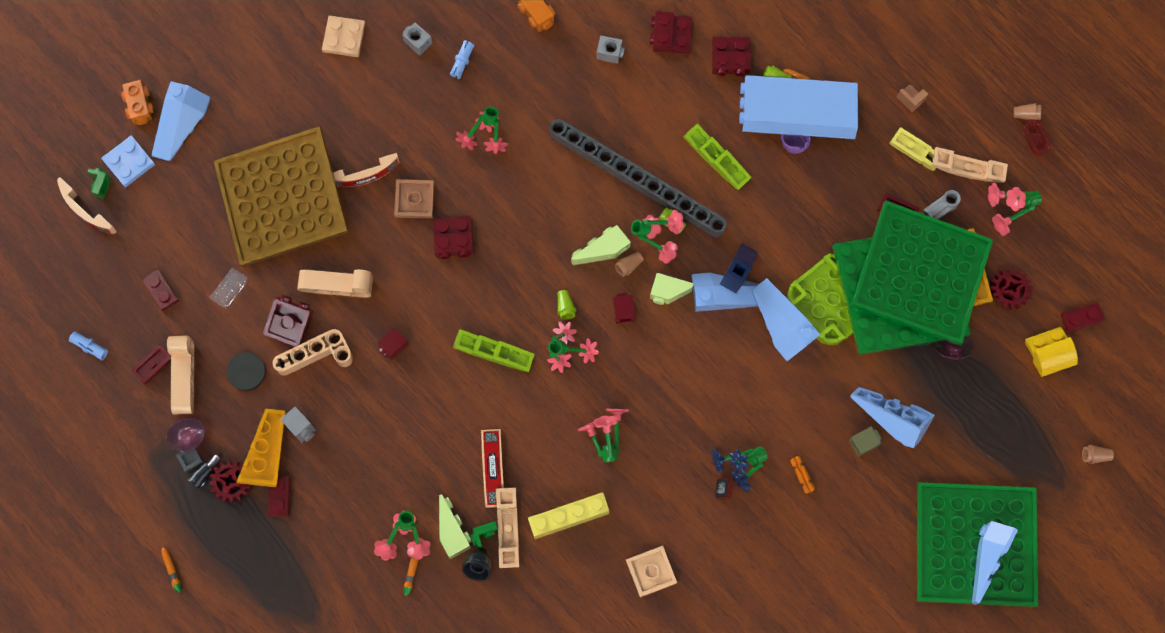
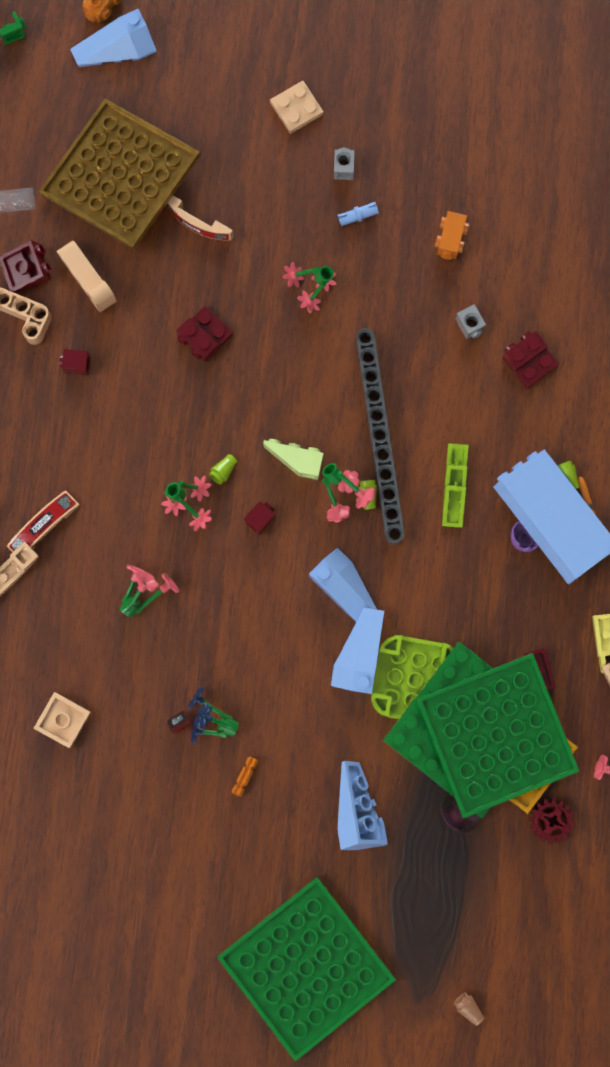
camera: 50 degrees right, 5 degrees up
light blue plate [101,136,155,188] -> none
nougat plate [394,179,434,219] -> none
lime slope [453,329,535,372] -> none
light yellow brick [528,492,609,539] -> none
nougat cone [614,252,644,277] -> none
yellowish green slope [650,273,694,305] -> none
dark red plate [712,37,750,77] -> none
dark blue slope [720,243,758,293] -> none
olive brick [848,426,881,457] -> none
light grey piece [923,190,961,220] -> none
light blue wedge [972,521,1018,605] -> none
yellow brick [1025,327,1078,377] -> none
dark red plate [1061,303,1105,333] -> none

